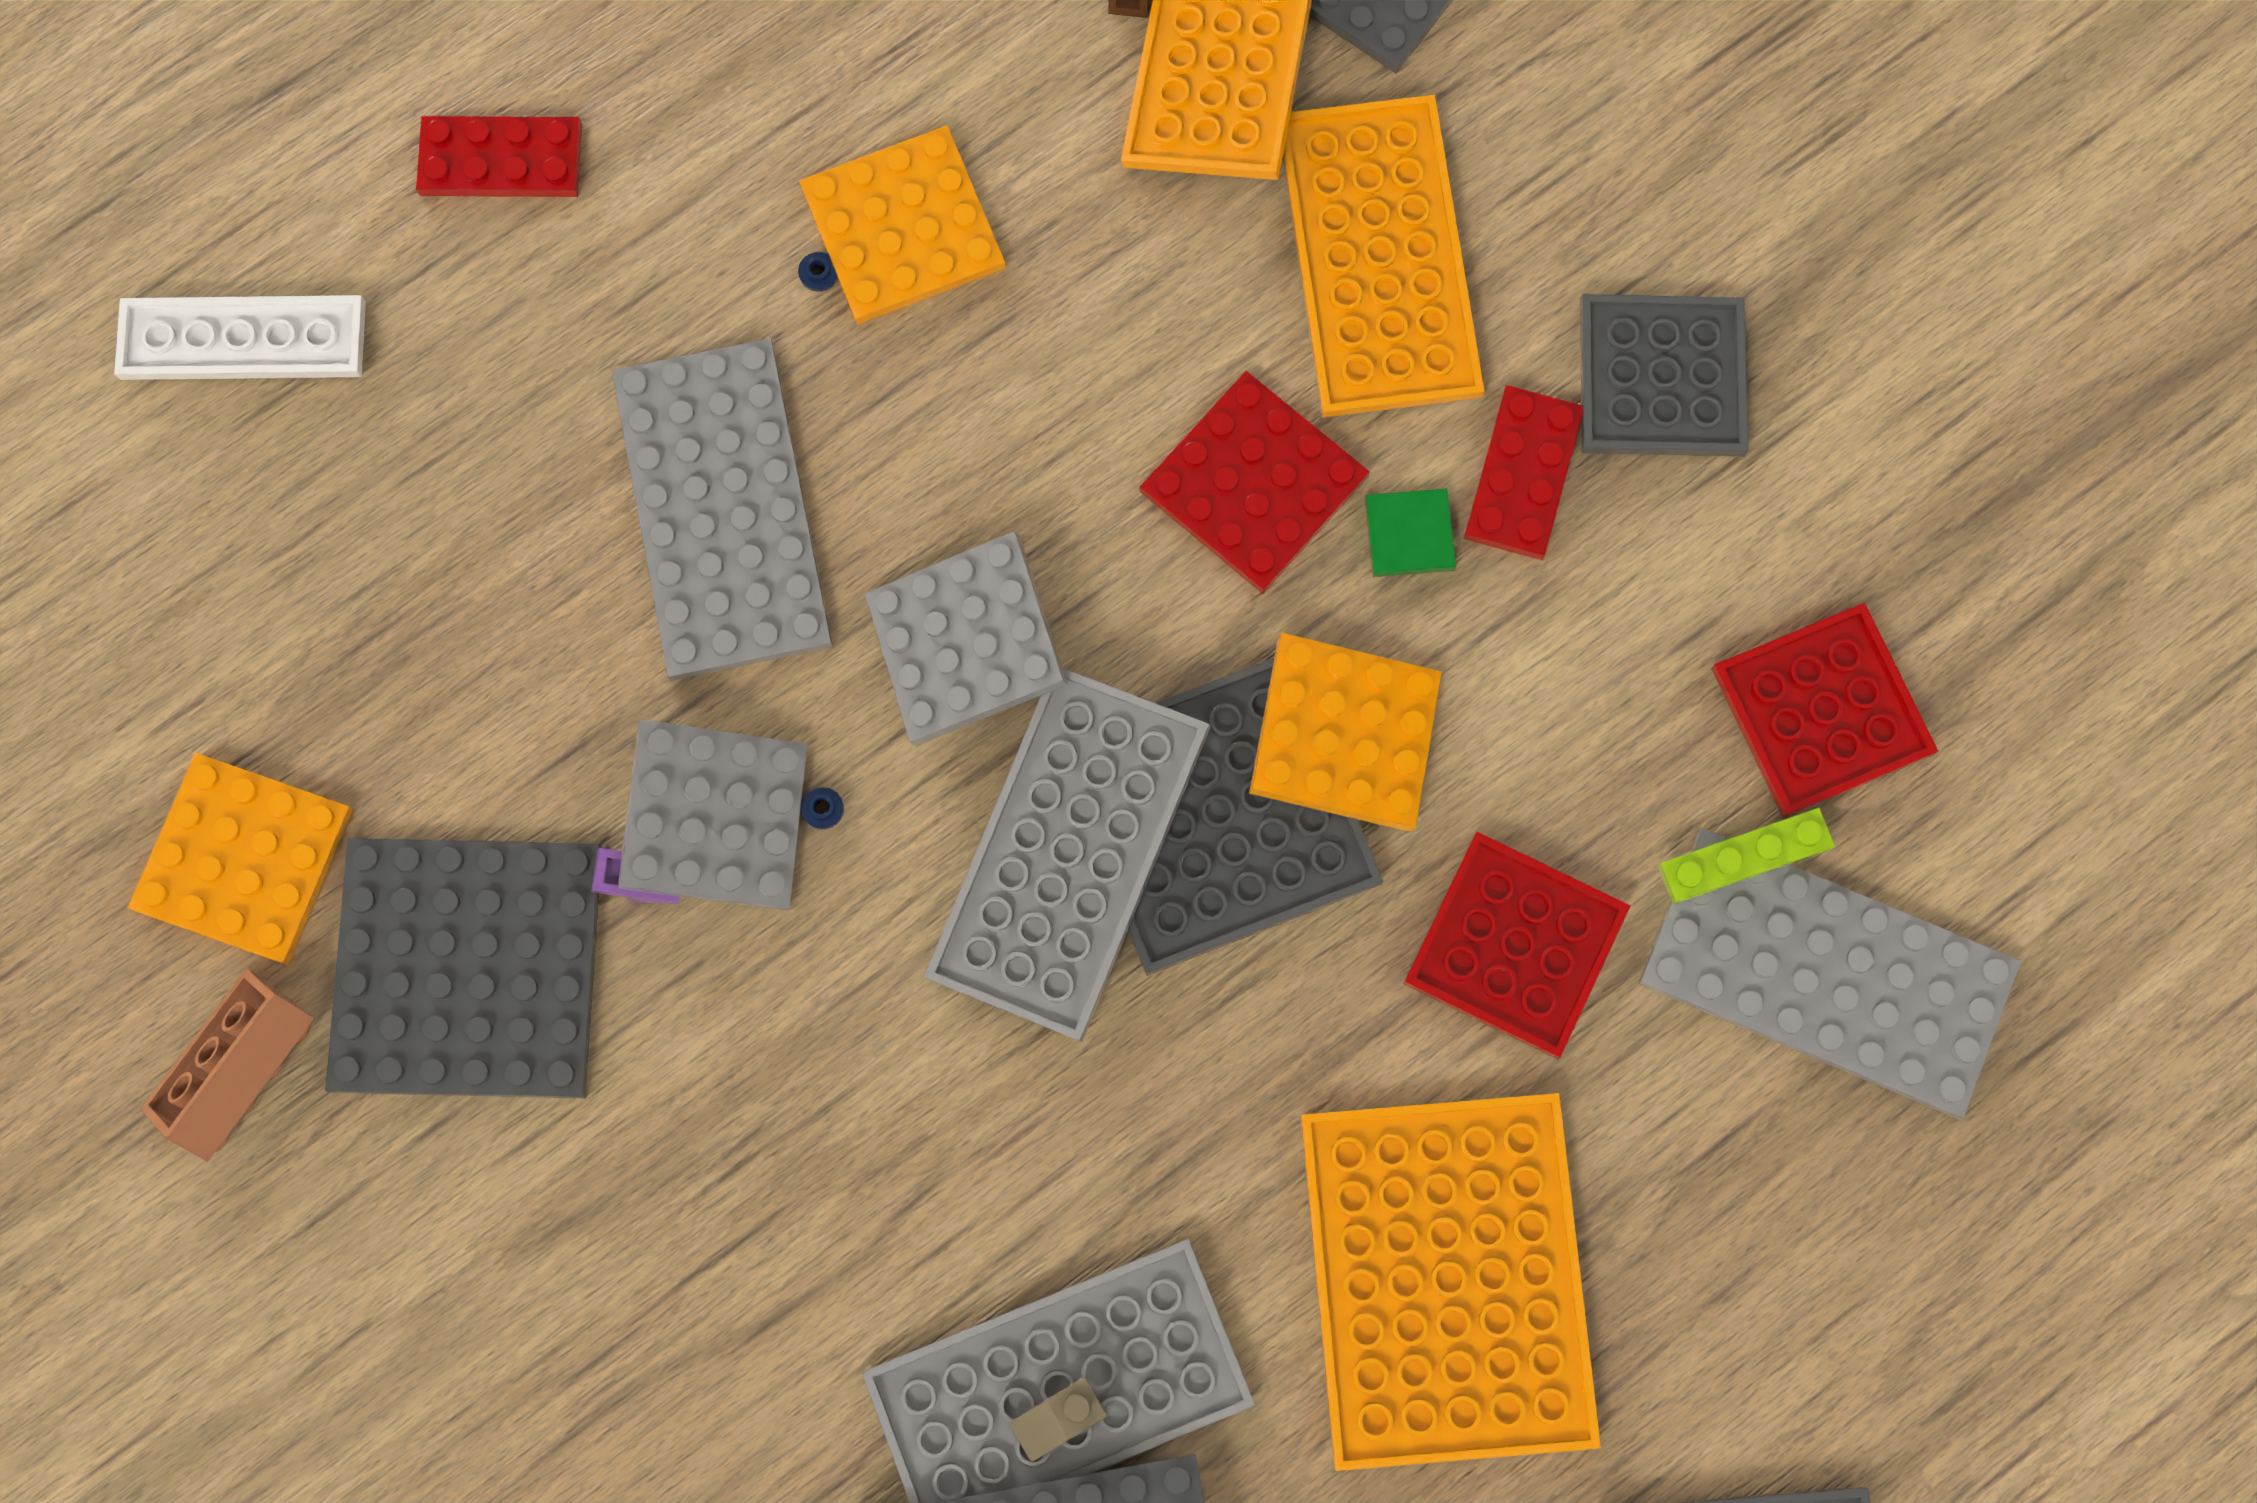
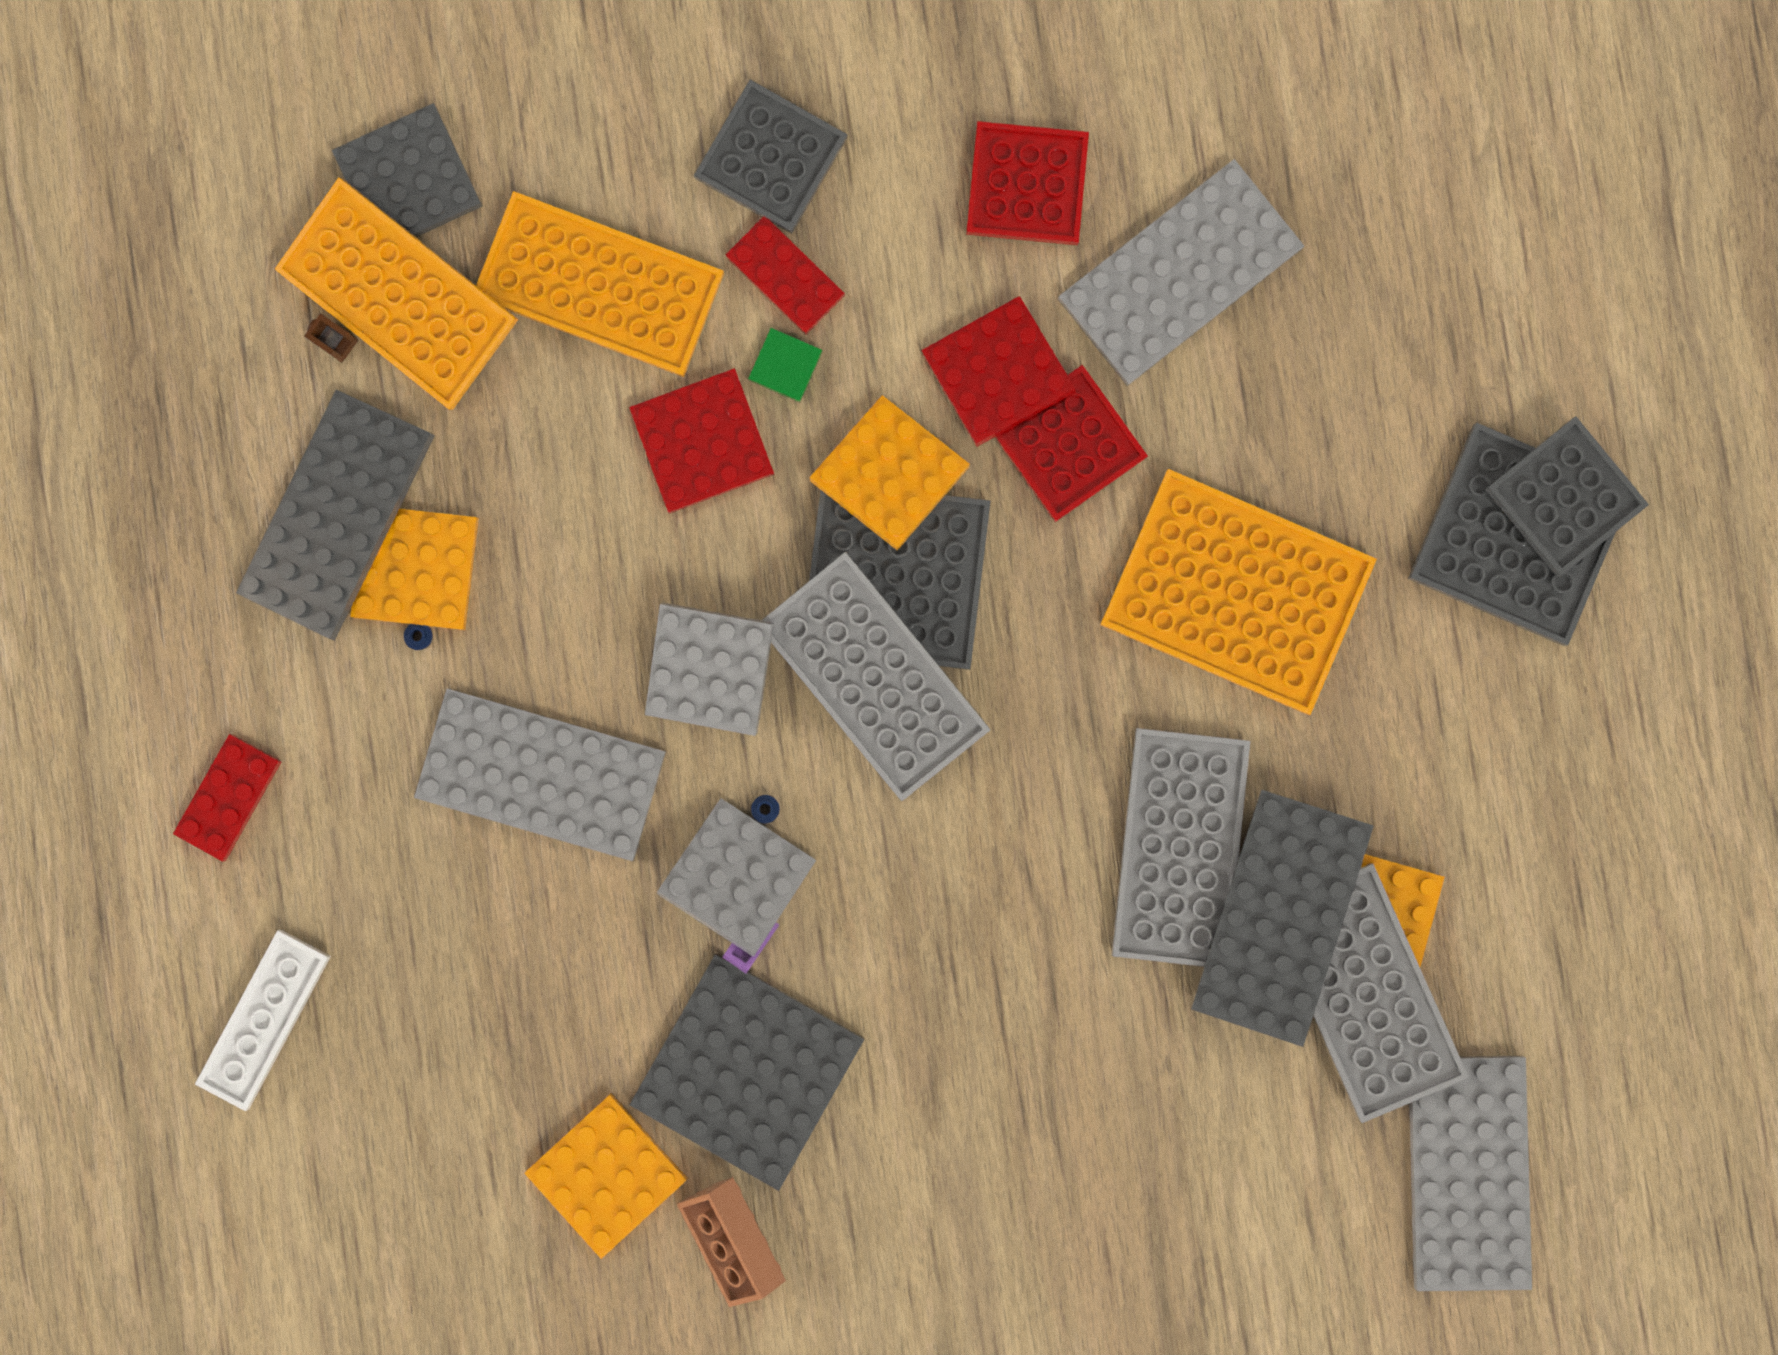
camera: 65 degrees left, 10 degrees up
dark tan slope [1009,1376,1108,1462] -> none
lime plate [1658,808,1835,905] -> none
none -> dark grey plate [236,390,435,641]
none -> red plate [921,296,1076,447]

